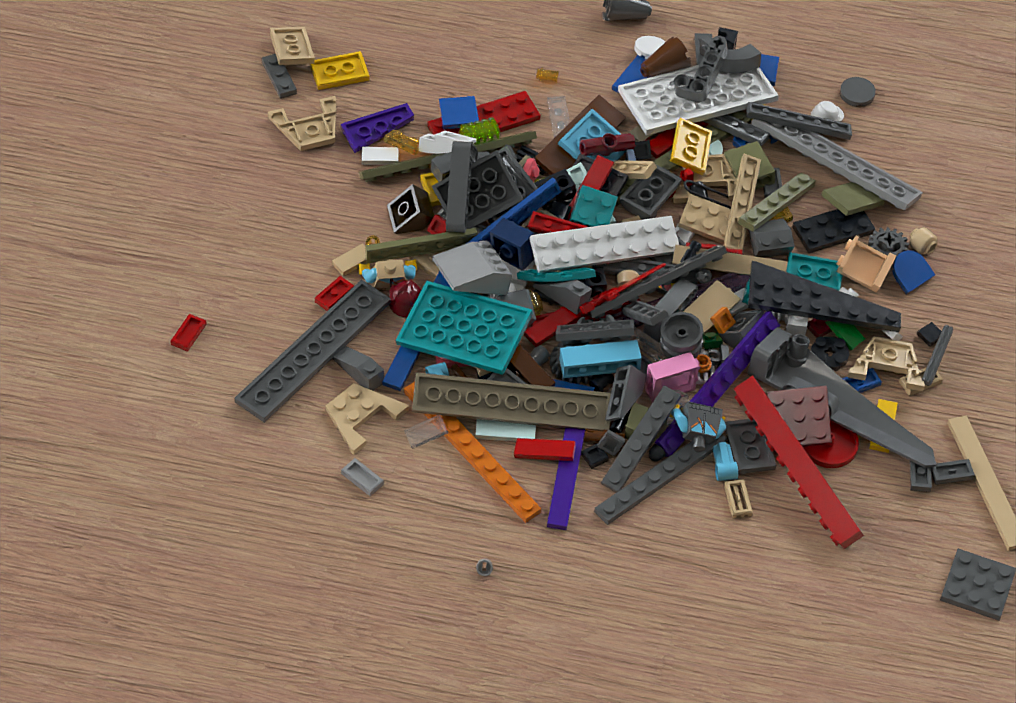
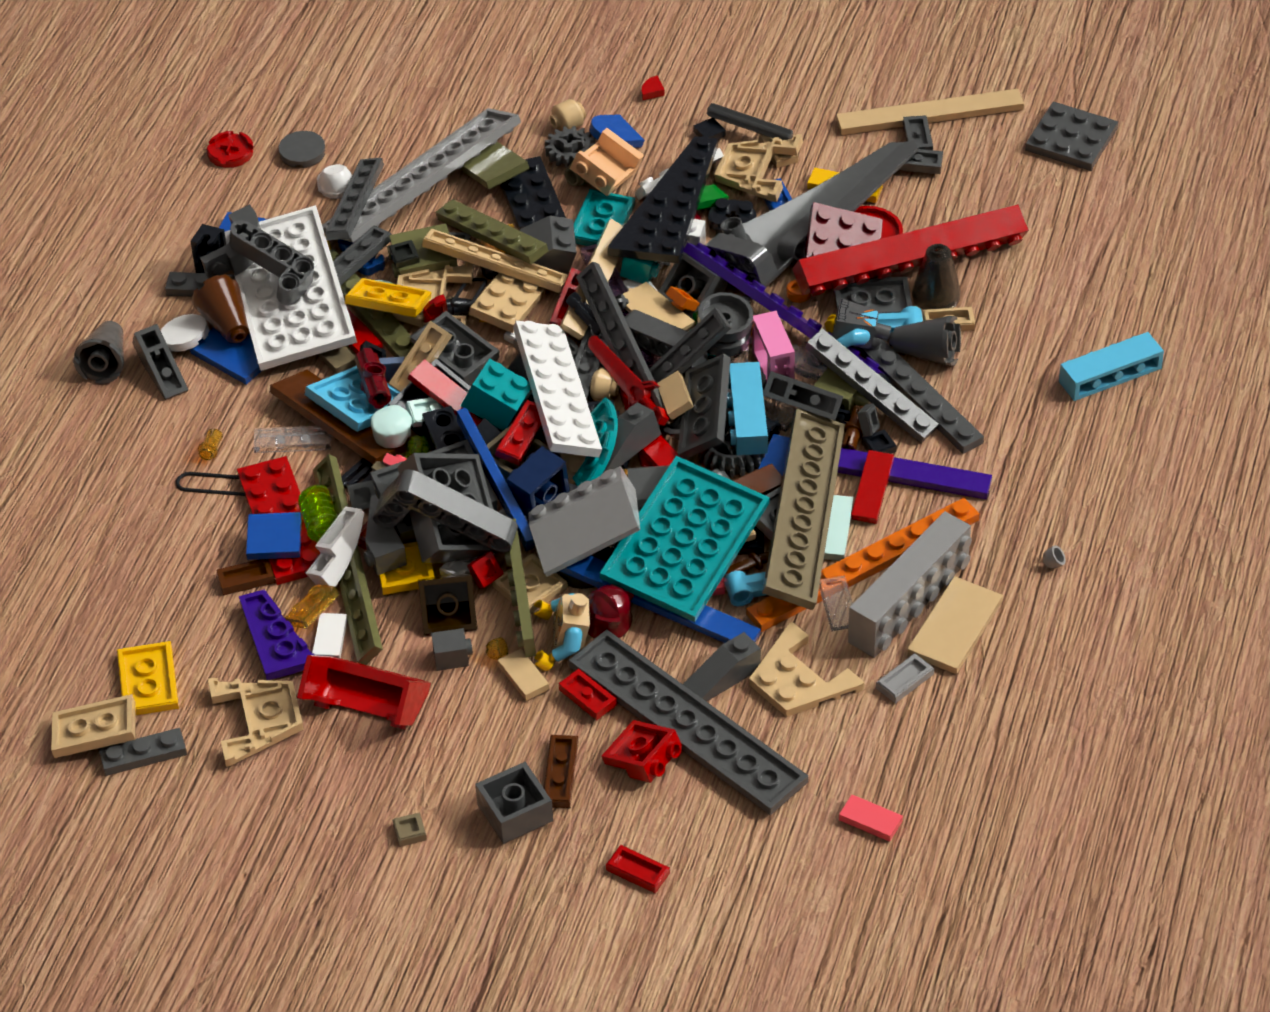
camera: 80 degrees left, 5 degrees down
none -> dark grey slope [132,324,189,400]
none -> black piece [176,472,245,496]
none -> red tile [206,131,254,168]
none -> reddish brown tile [216,559,275,596]
none -> red windscreen [297,655,431,729]
none -> light aqua hair [371,405,412,448]
none -> pearl dark grey tile [389,240,420,269]
none -> dark tan tile [392,812,427,847]
none -> dark grey brick [431,628,473,671]
none -> dark grey brick [475,761,553,844]
none -> reddish brown tile [544,735,579,808]
none -> red plate [601,720,682,783]
none -> red tile [641,75,665,100]
none -> tan tile [657,371,694,420]
none -> coral tile [839,795,903,842]
none -> light grey brick [848,511,972,658]
none -> dark grey cone [889,316,961,366]
none -> tan tile [907,576,1003,675]
none -> clear smoke cone [912,244,961,310]
none -> medium azure brick [1059,332,1164,401]

